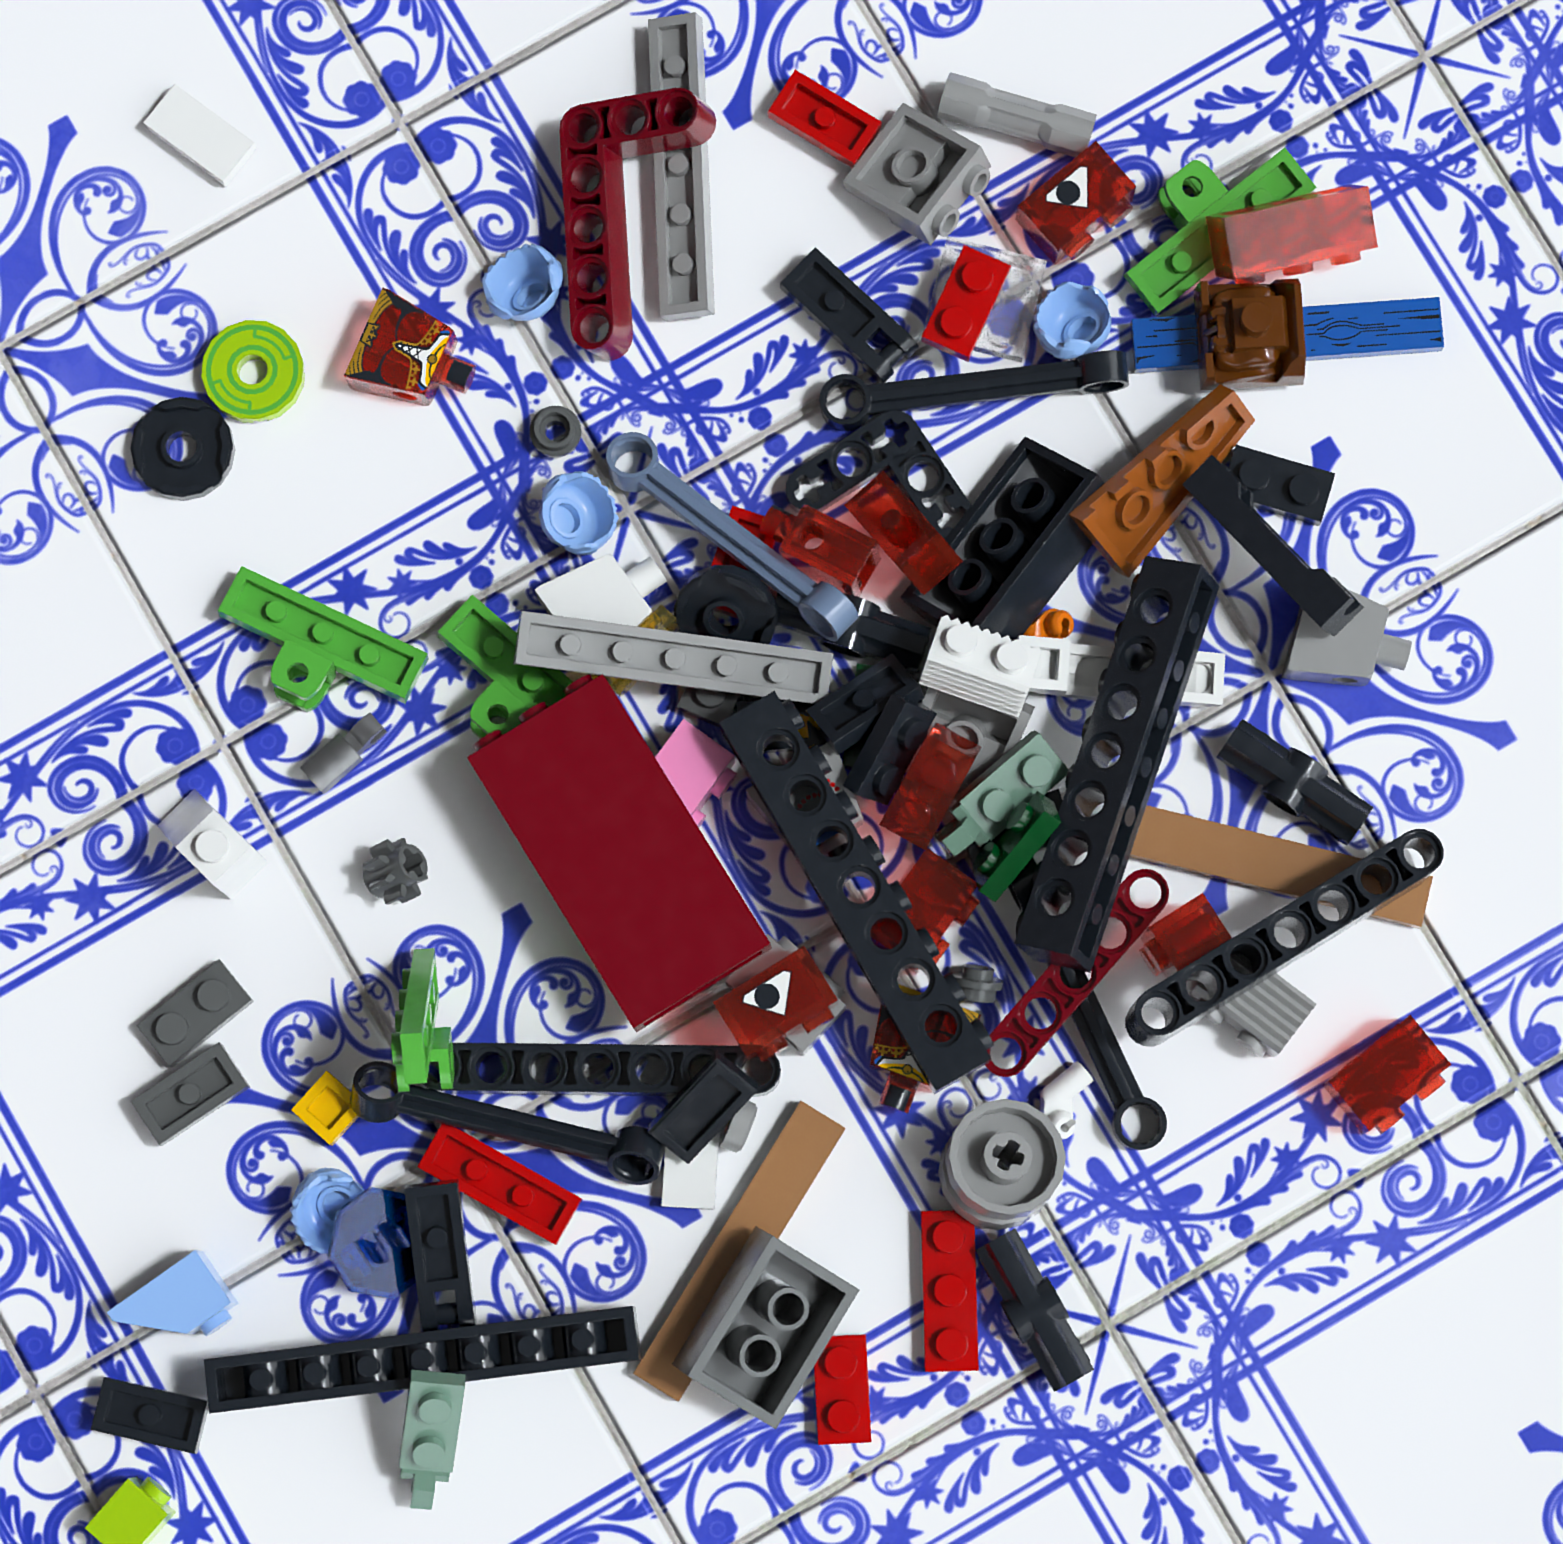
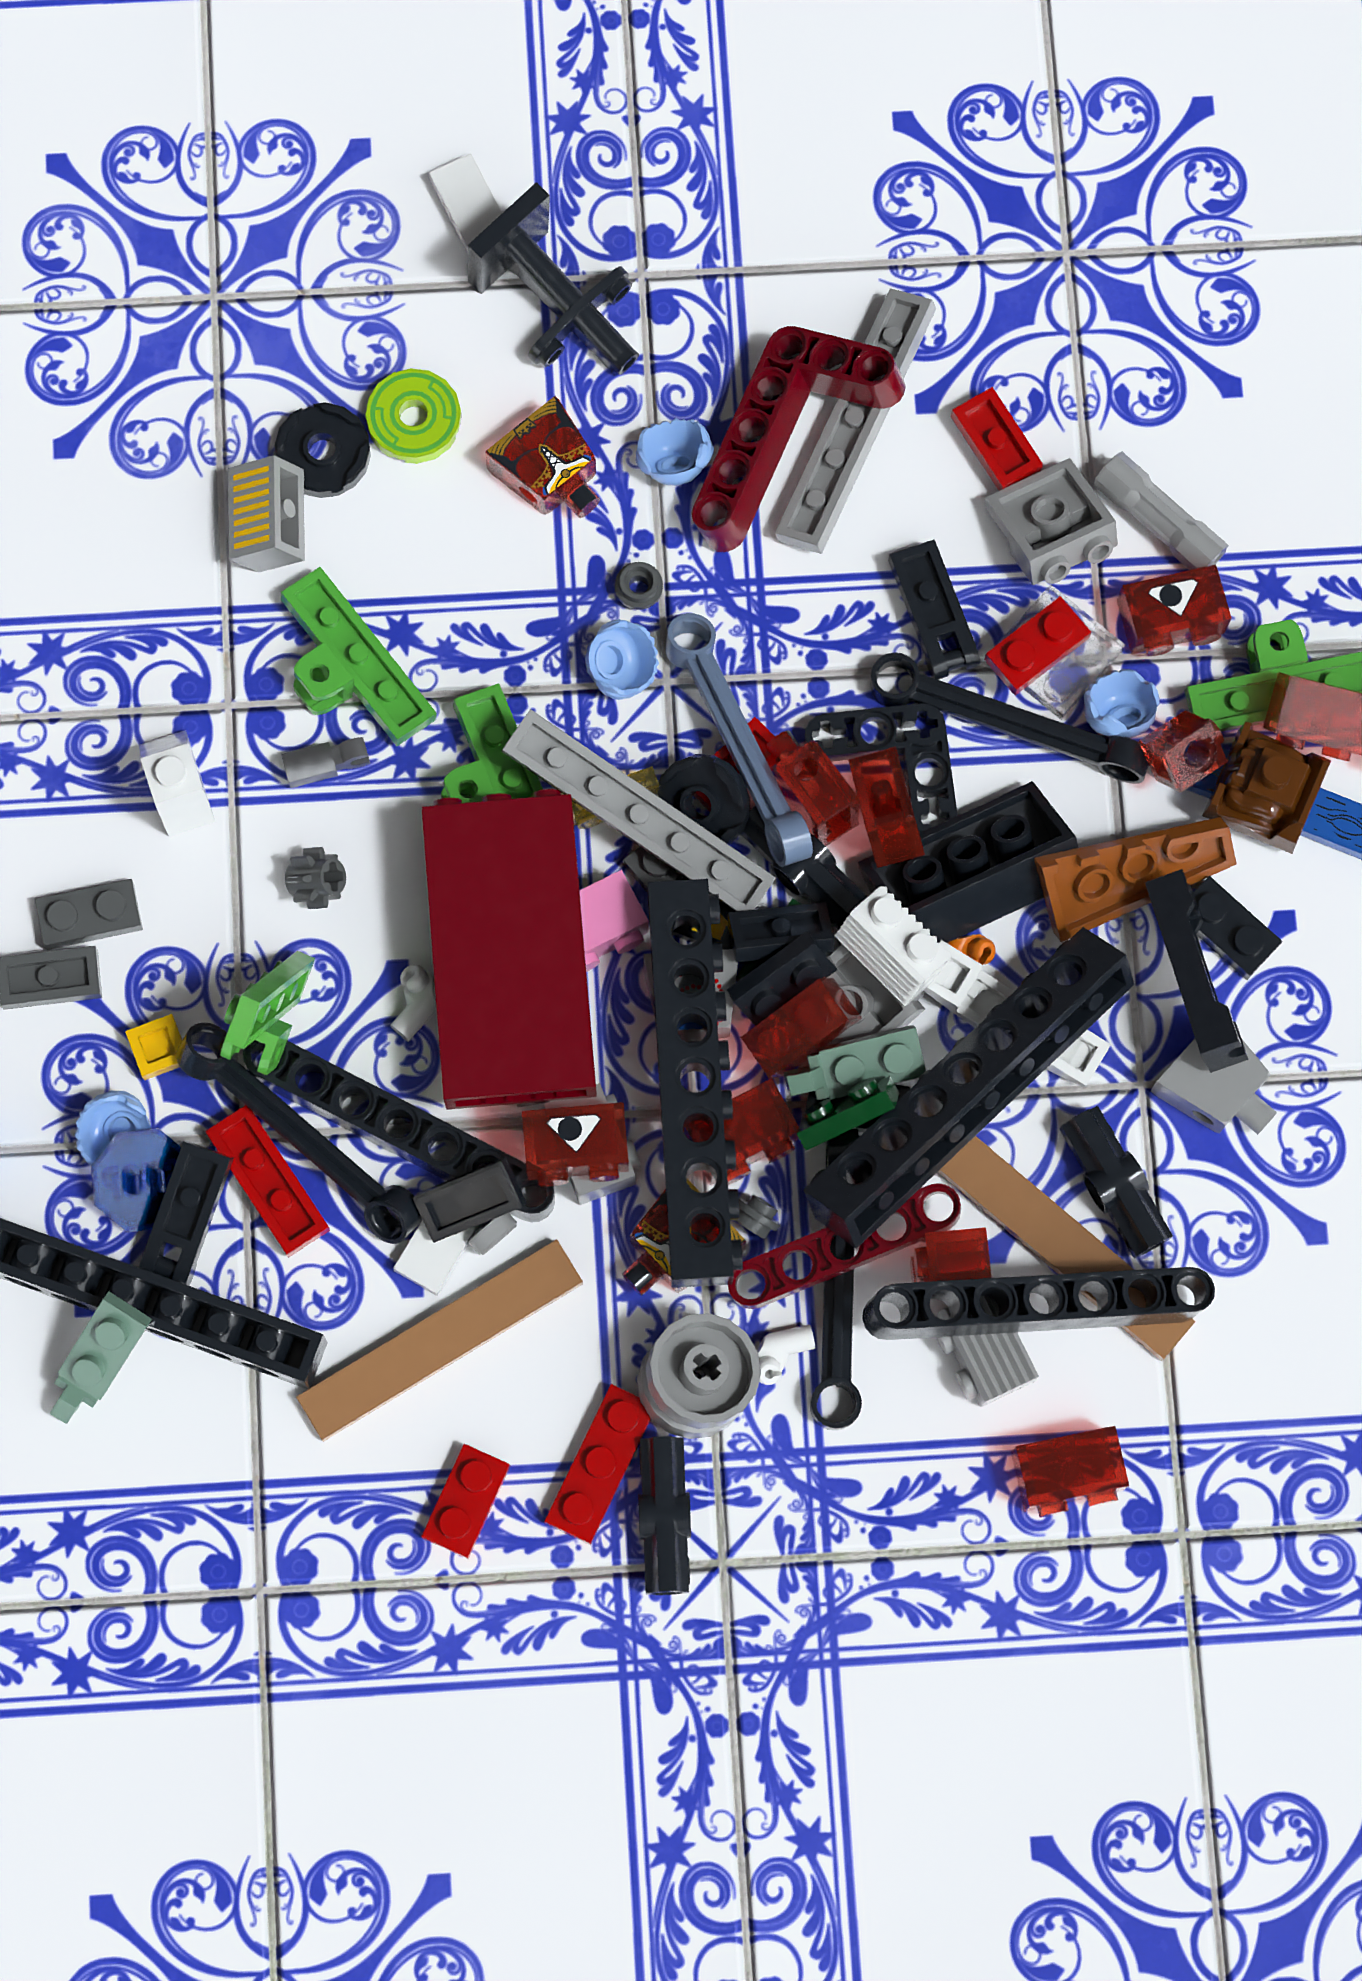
camera: 20 degrees right, 5 degrees down
white torso [535,553,667,678] -> none
dark grey brick [672,1226,860,1429] -> none
none -> light grey brick [227,455,305,572]
none -> white arm [390,965,437,1042]
none -> black piece [468,182,639,375]
none -> clear red brick [1139,710,1228,793]

